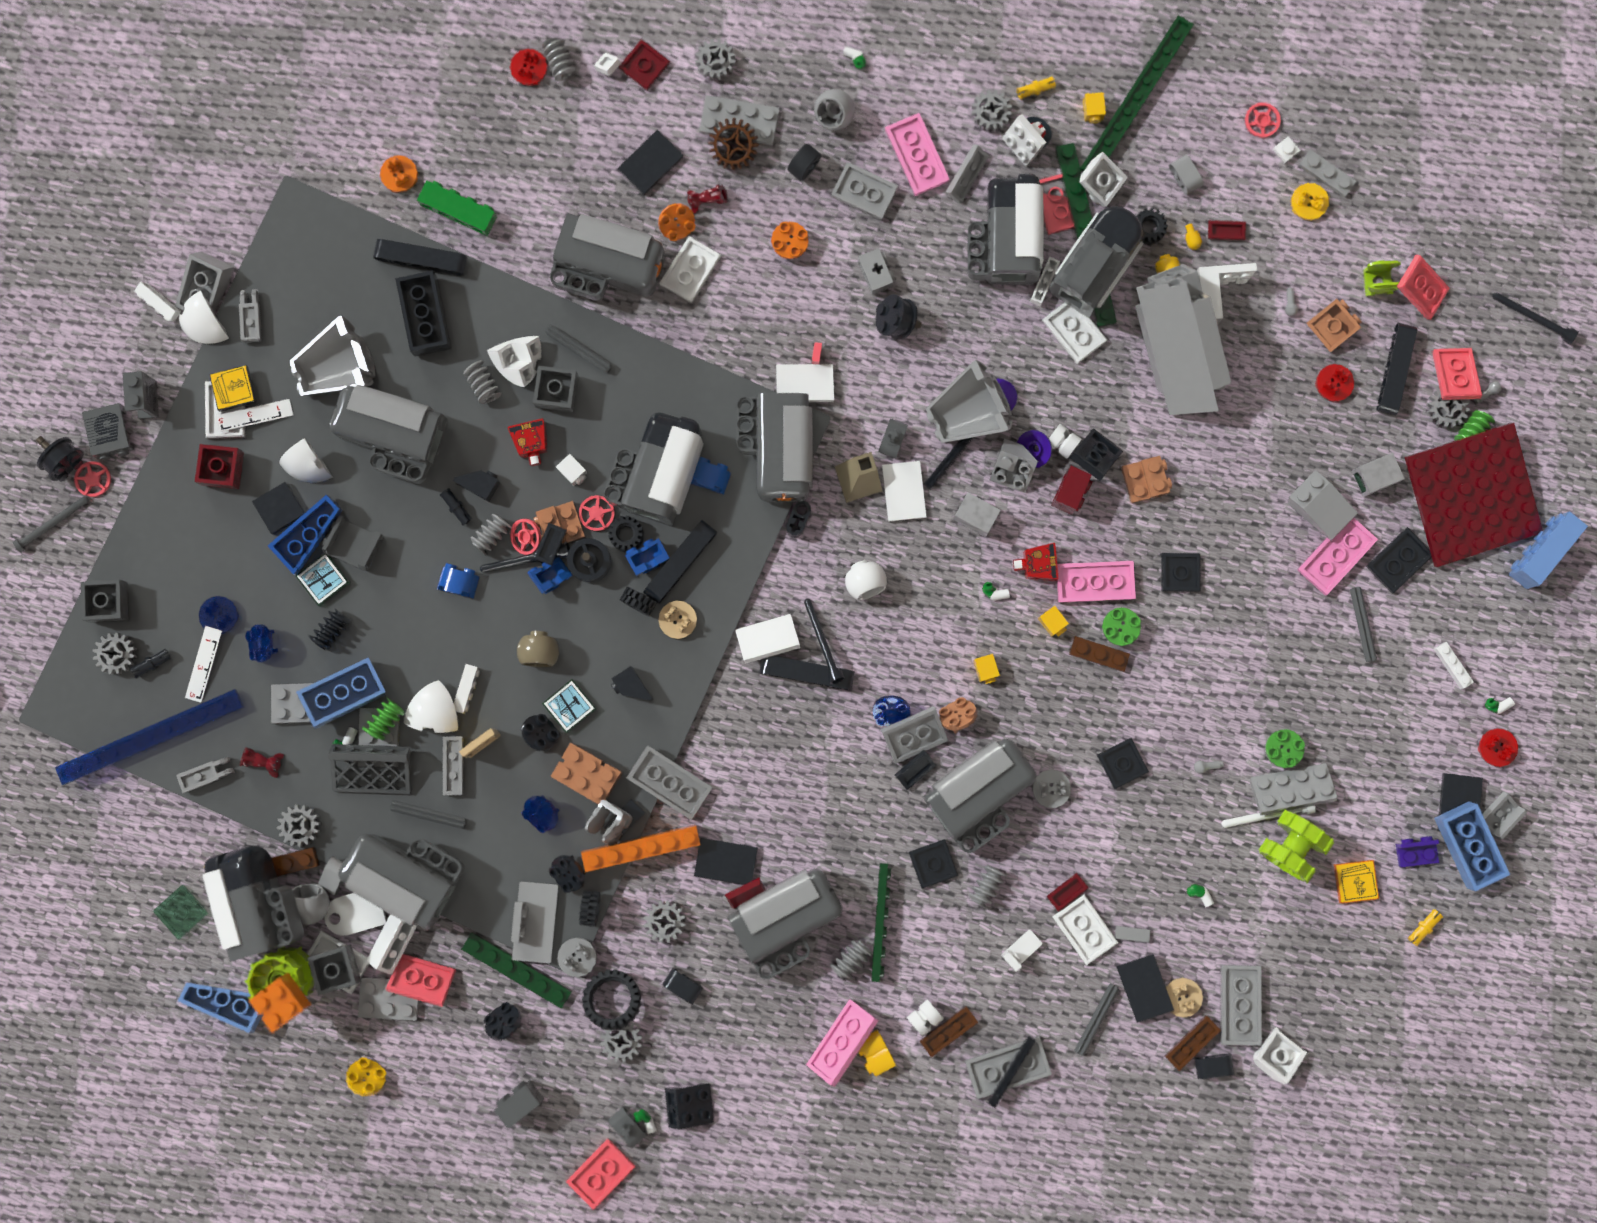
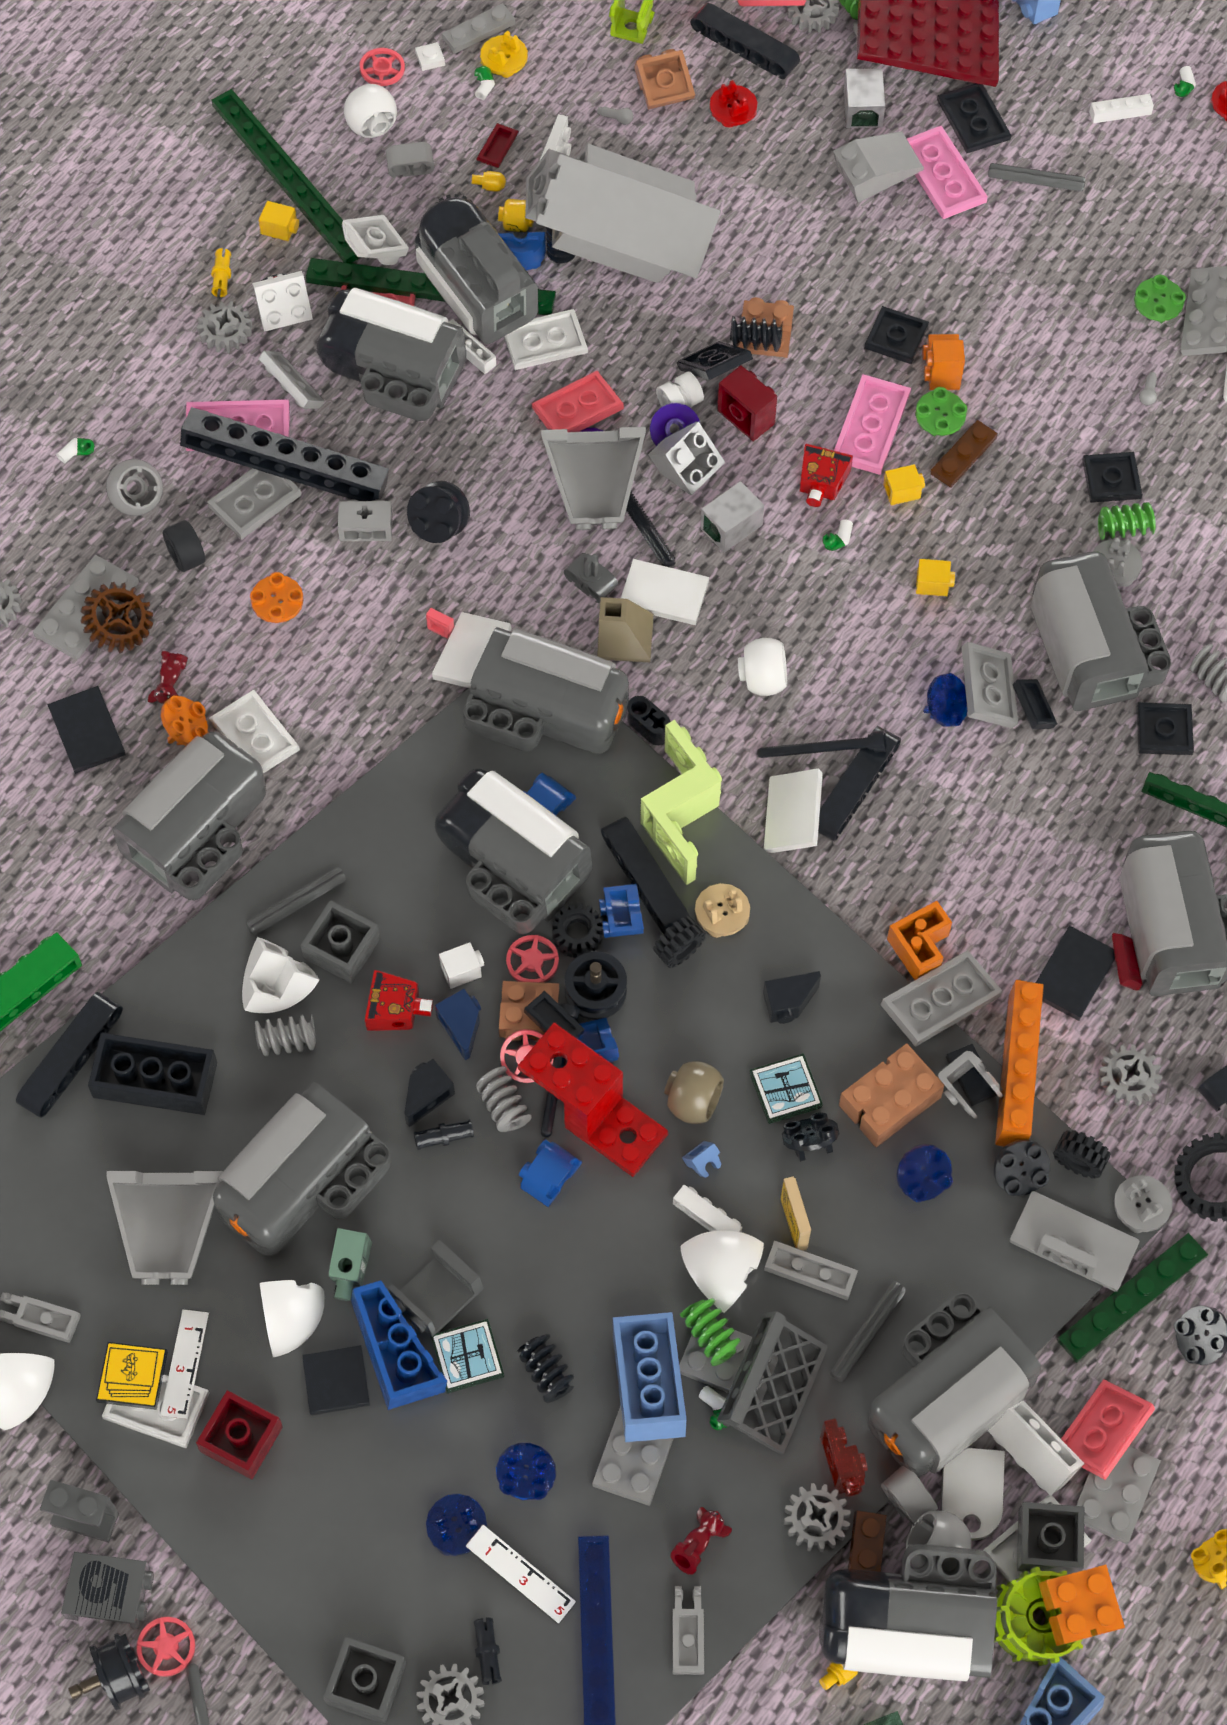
camera: 70 degrees left, 20 degrees down
nougat plate [939,697,978,734] -> none
none -> black brick [180,407,389,501]
none -> sand green torso [329,1228,372,1301]
none -> white wheel [344,84,397,138]
none -> dark blue slope [435,989,481,1060]
none -> arm [474,66,495,100]
none -> blue cylinder [498,232,546,270]
none -> red bracket [518,1023,668,1177]
none -> coral tile [532,371,624,432]
none -> yellowish green bracket [640,720,722,885]
none -> medium blue tile [682,1141,721,1178]
none -> black piece [730,315,783,352]
none -> clear red plate [820,1418,868,1497]
none -> orange brick [887,901,952,981]
none -> orange brick [922,334,965,390]
none -> bright green piece [1098,502,1156,540]

